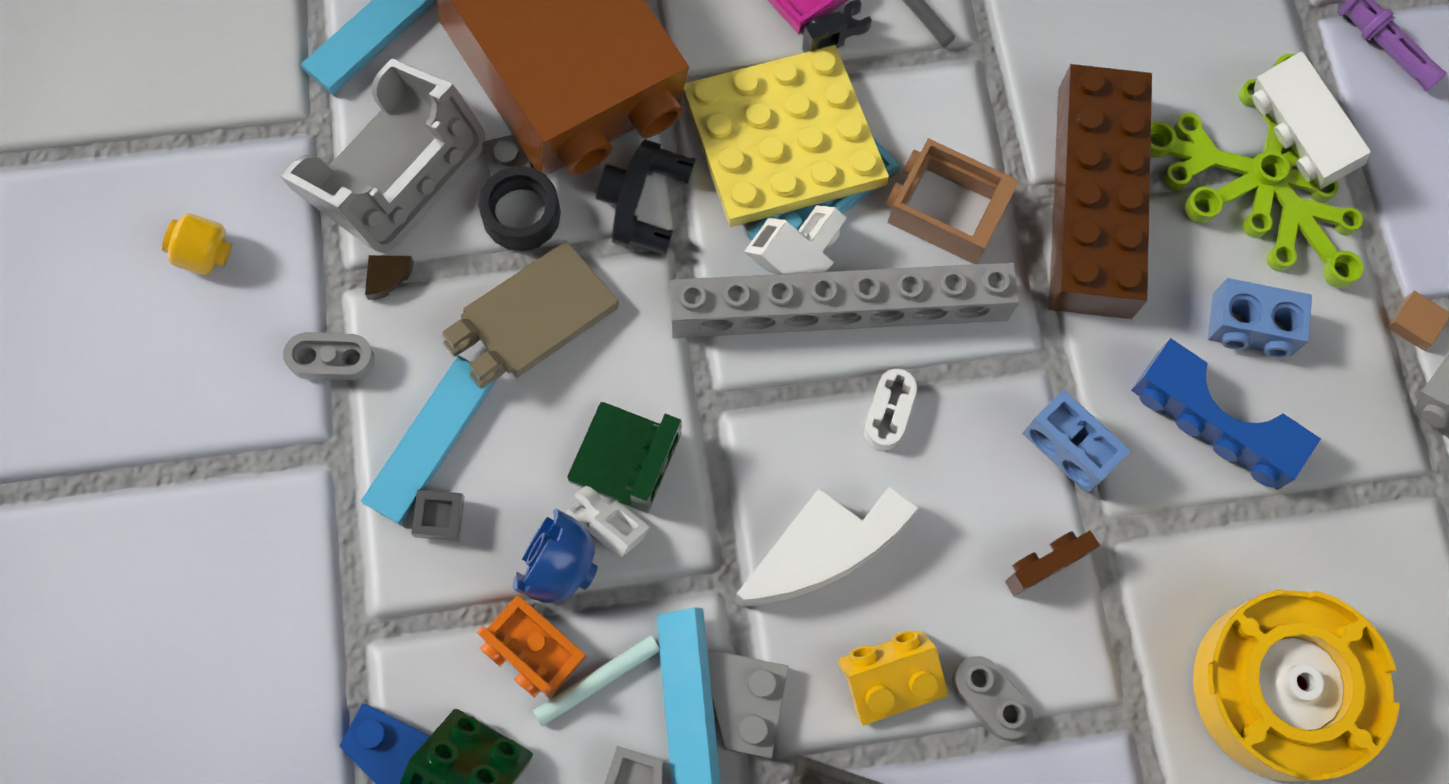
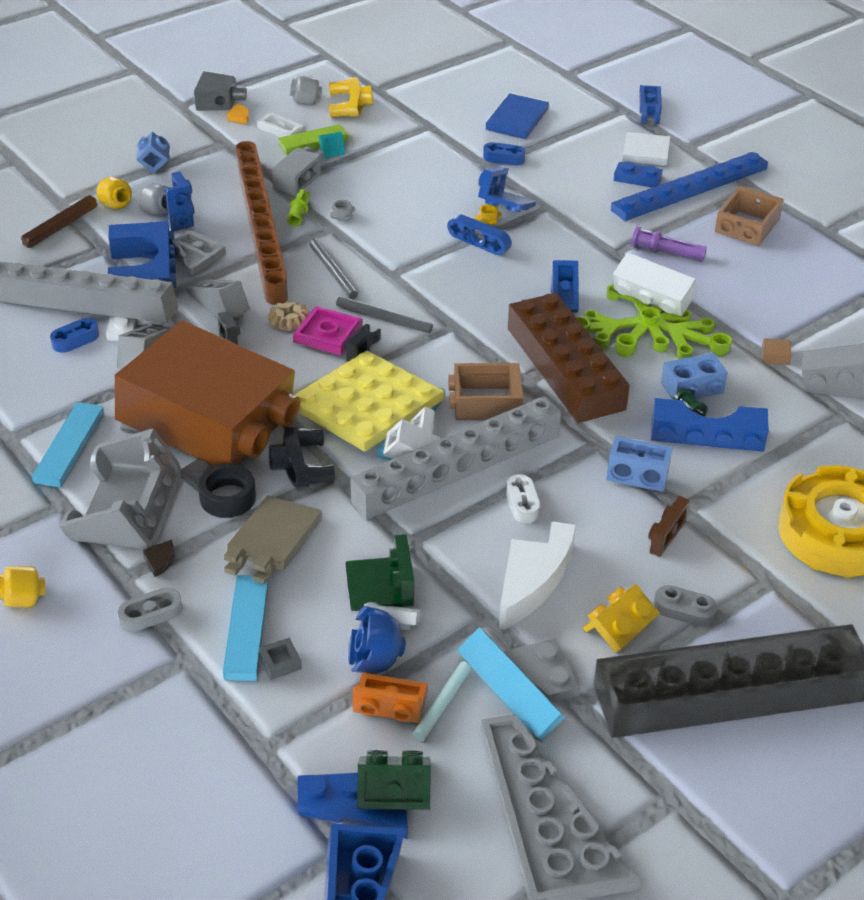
camera: 25 degrees left, 30 degrees down
none -> blue slope [551,260,579,313]
none -> dark green bush [673,389,708,417]

